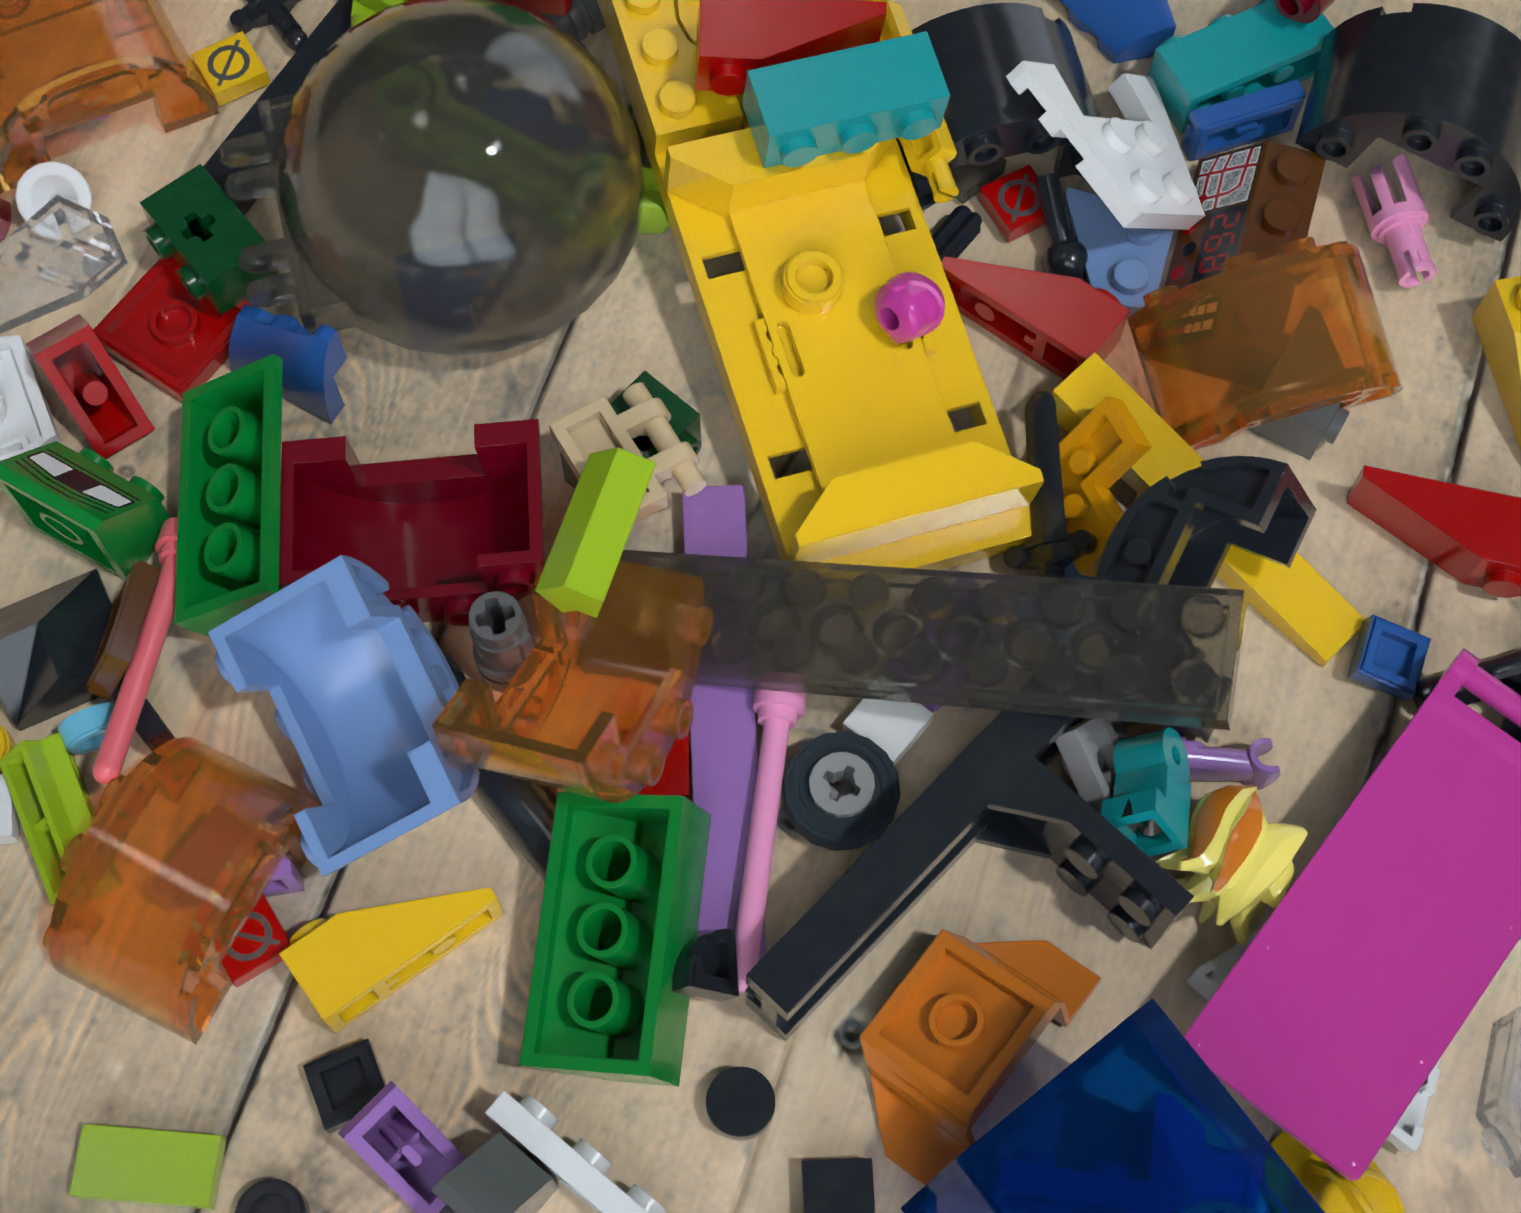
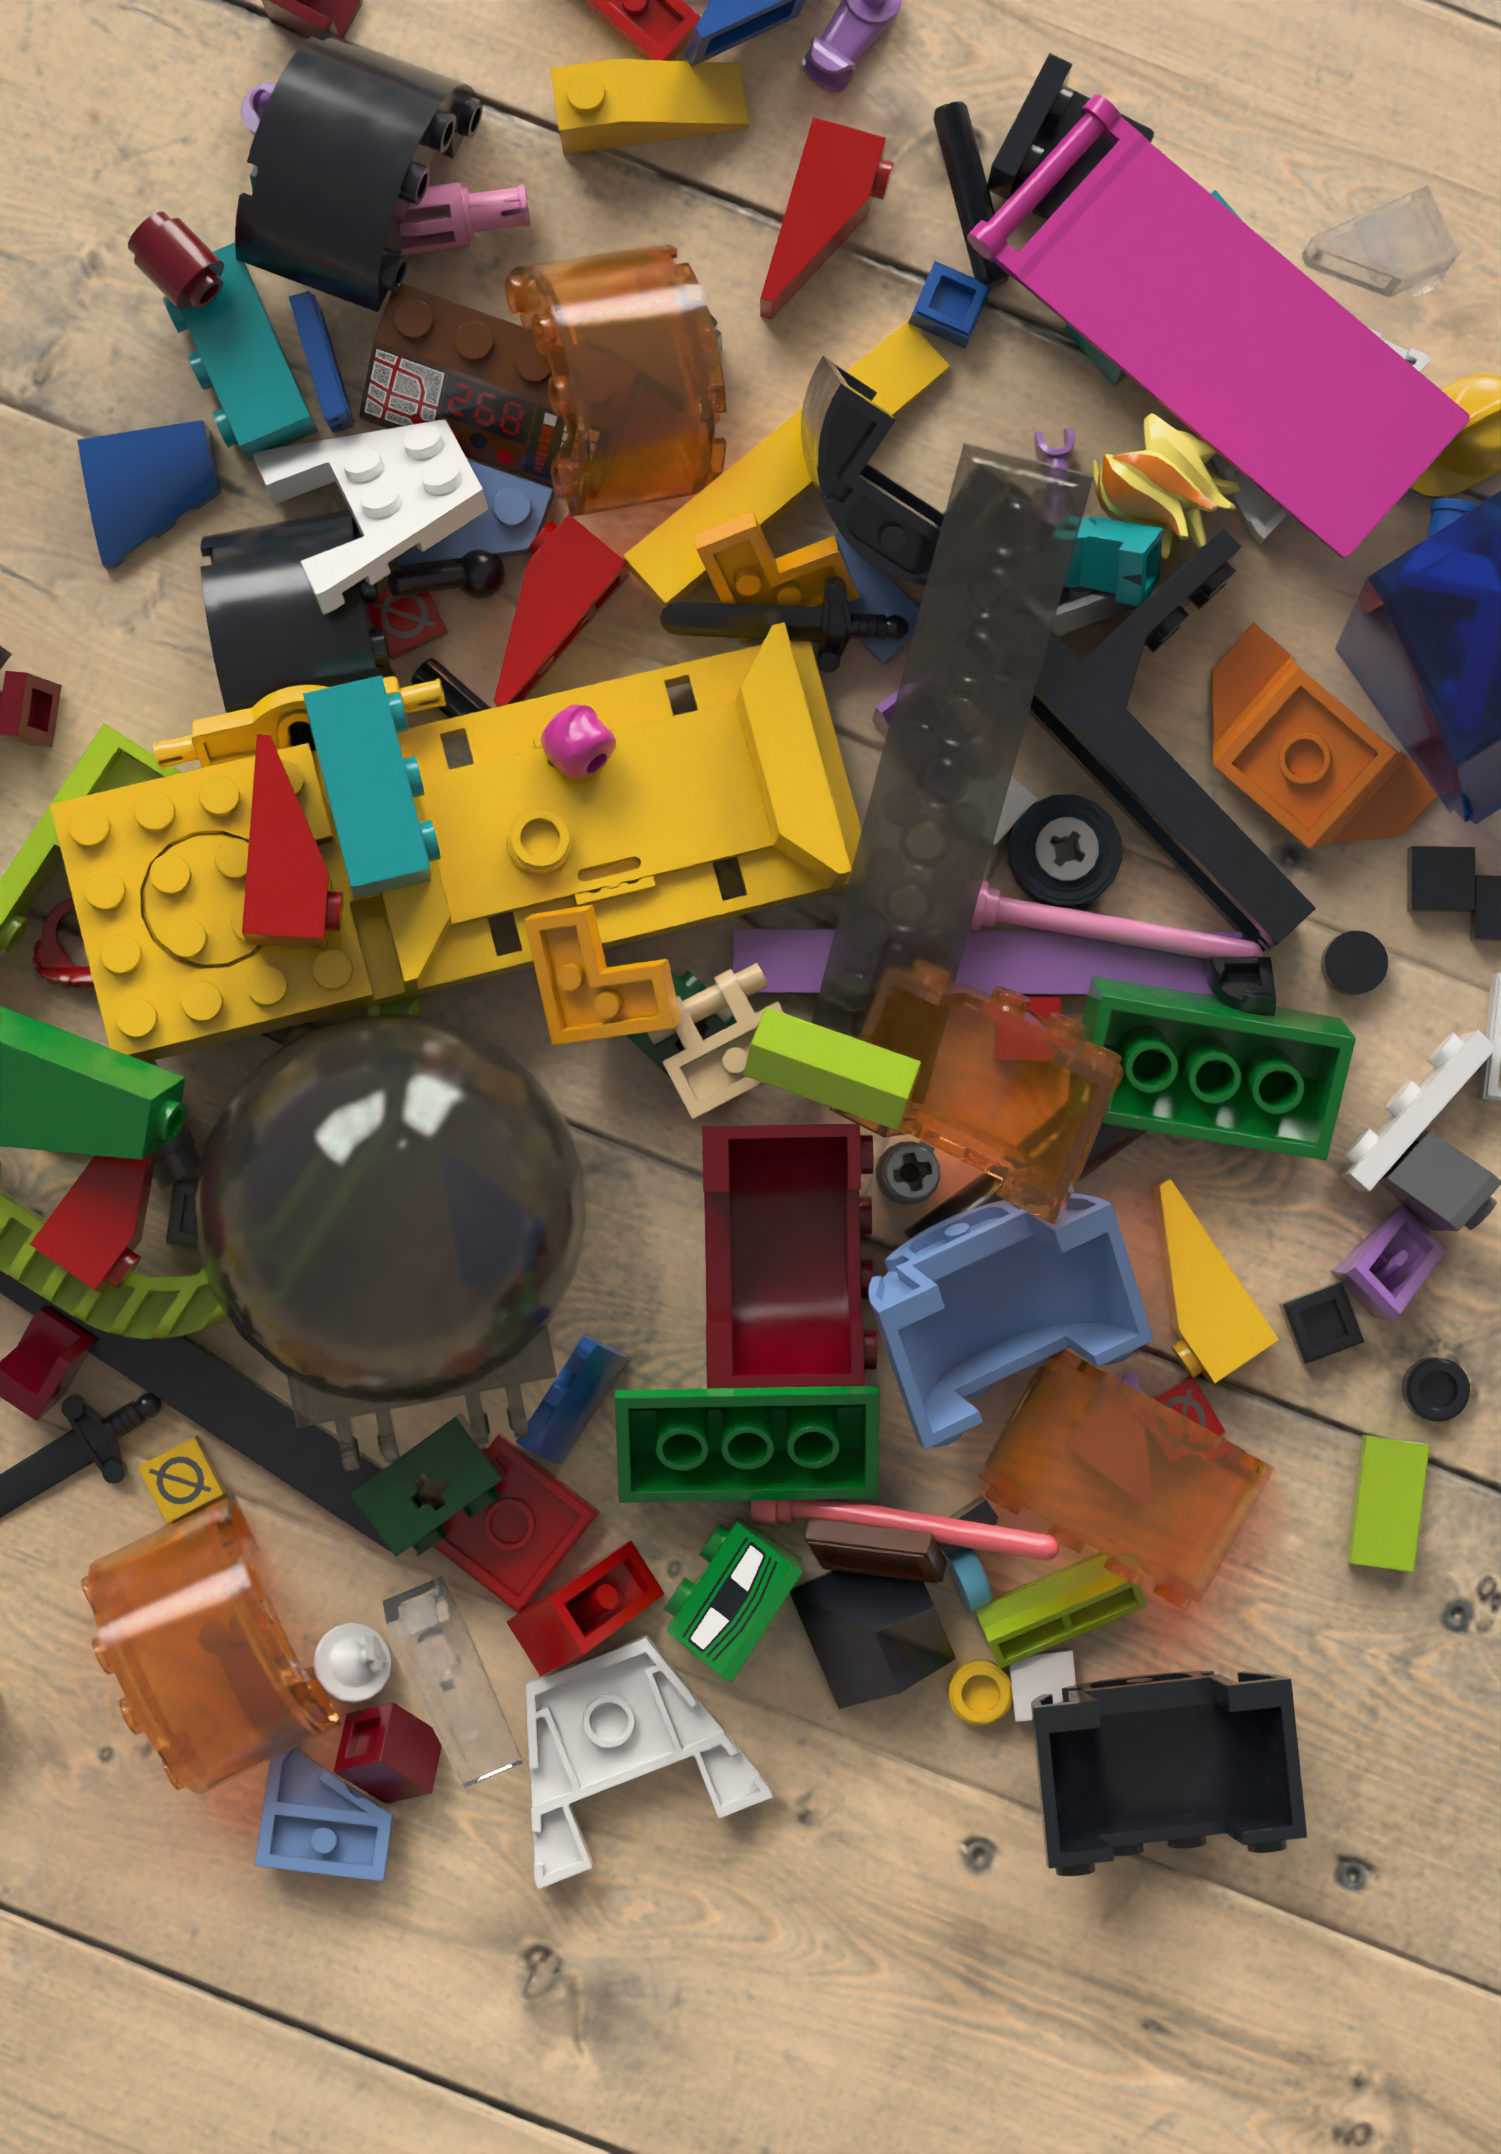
camera: 85 degrees left, 20 degrees up
none -> light orange plate [524,905,681,1045]

